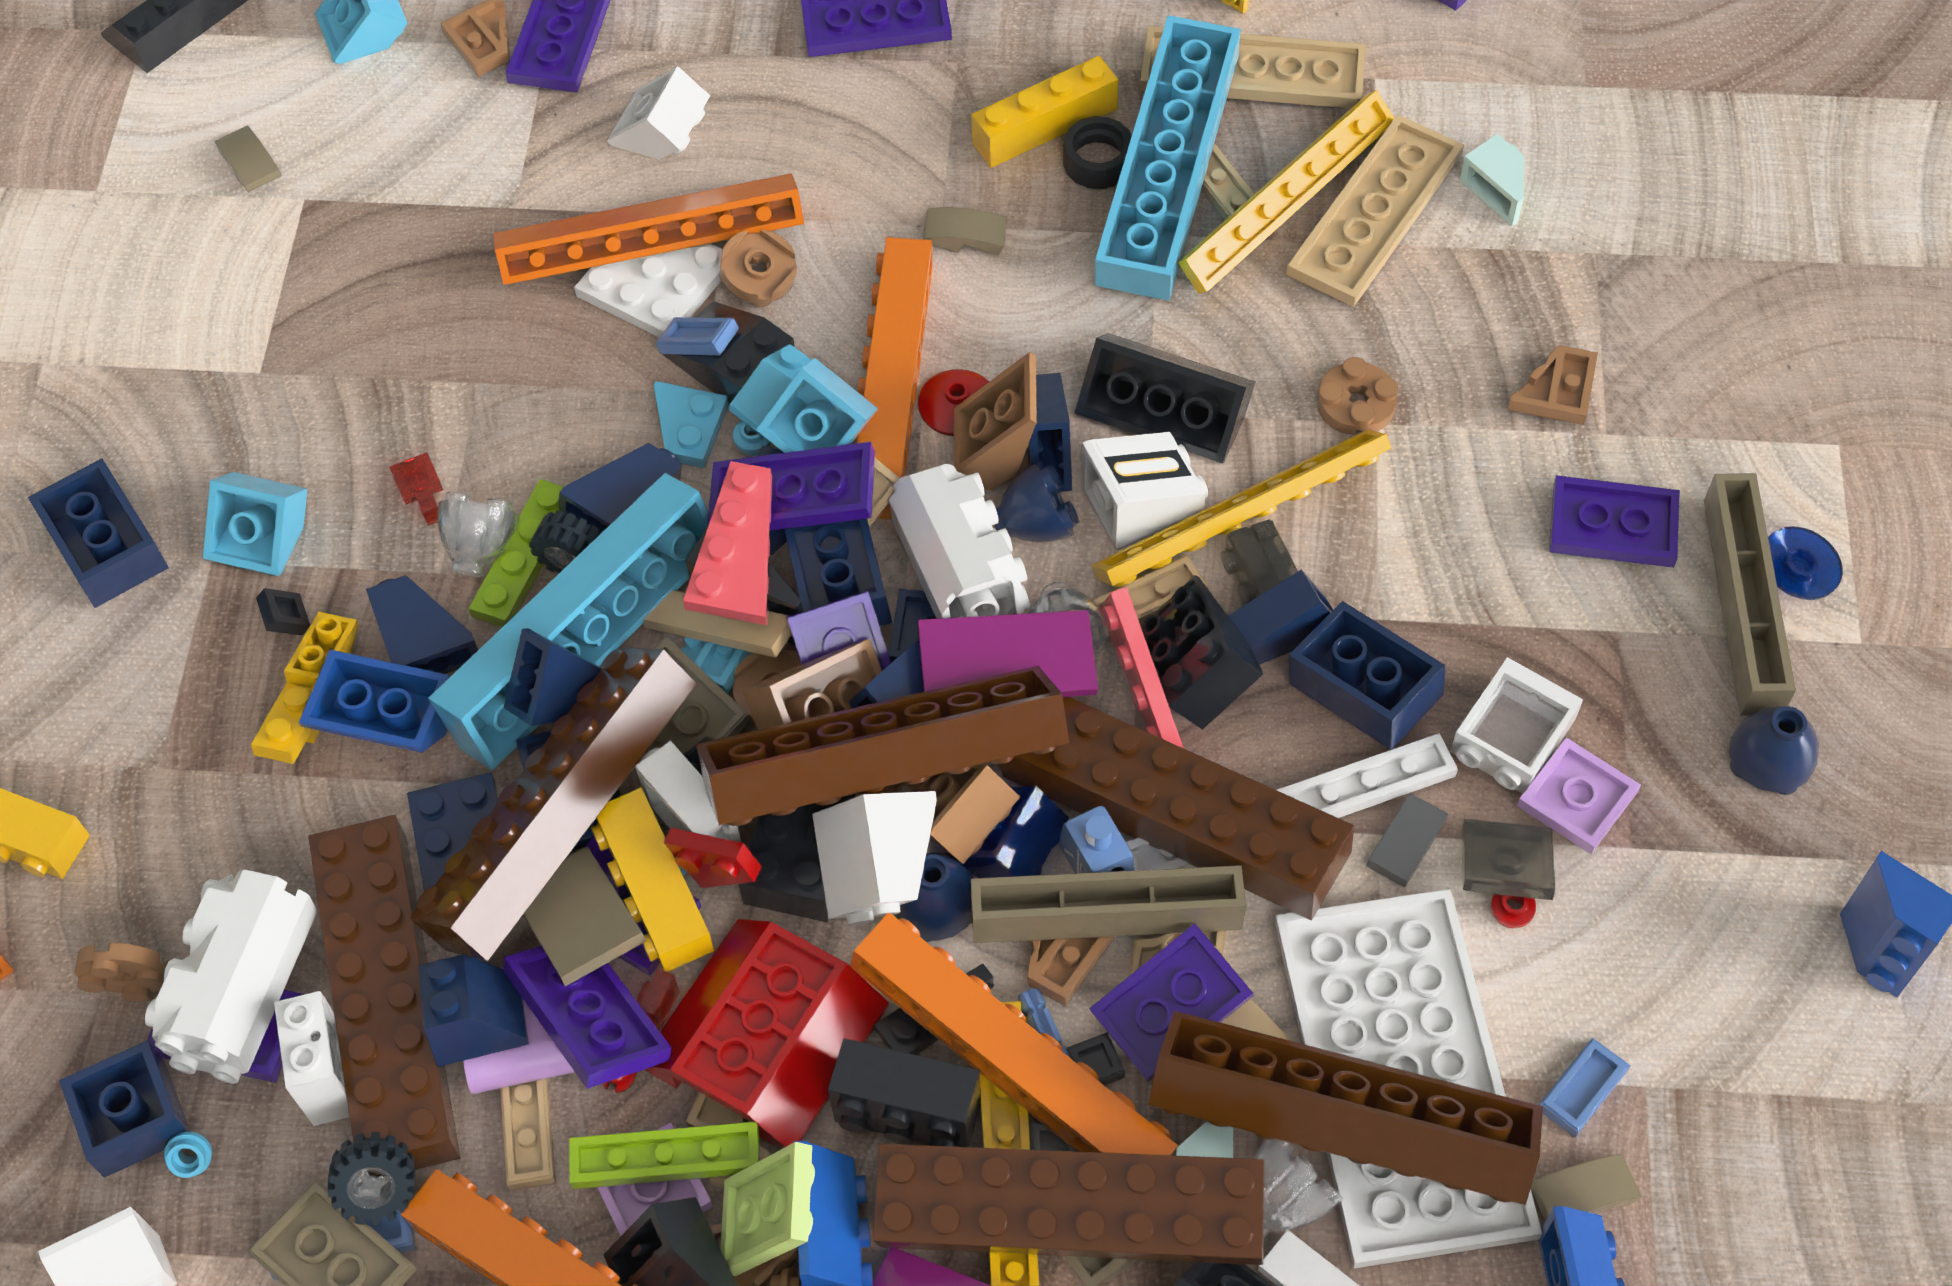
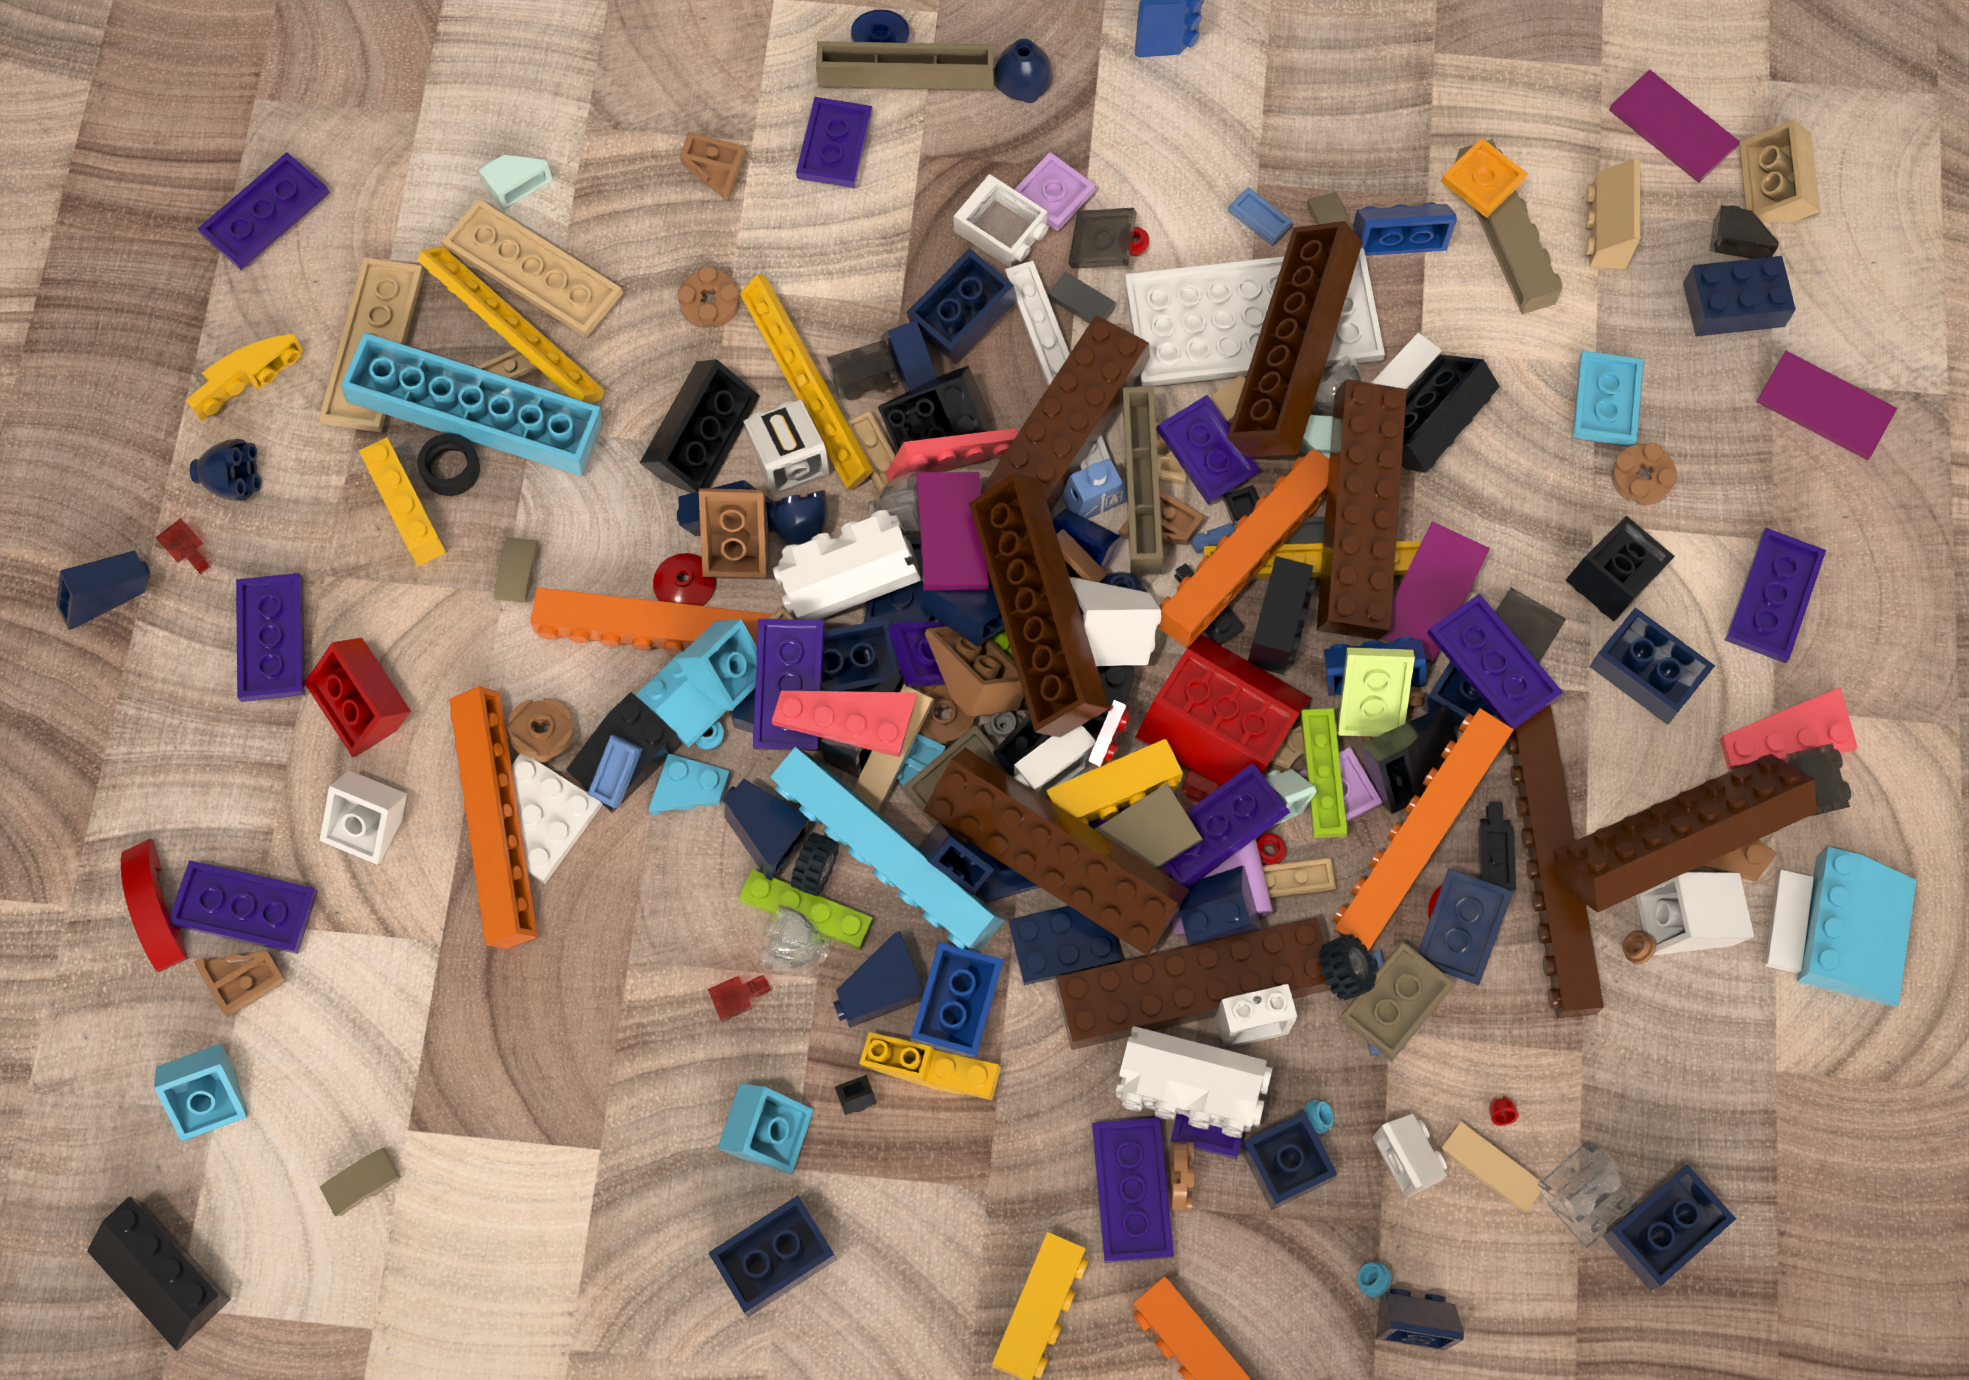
camera: 90 degrees left, 10 degrees up
none -> red slope [305,638,411,757]
none -> dark purple plate [1092,1118,1174,1263]
none -> red plate [1256,833,1286,865]
none -> light aqua slope [1264,769,1317,826]

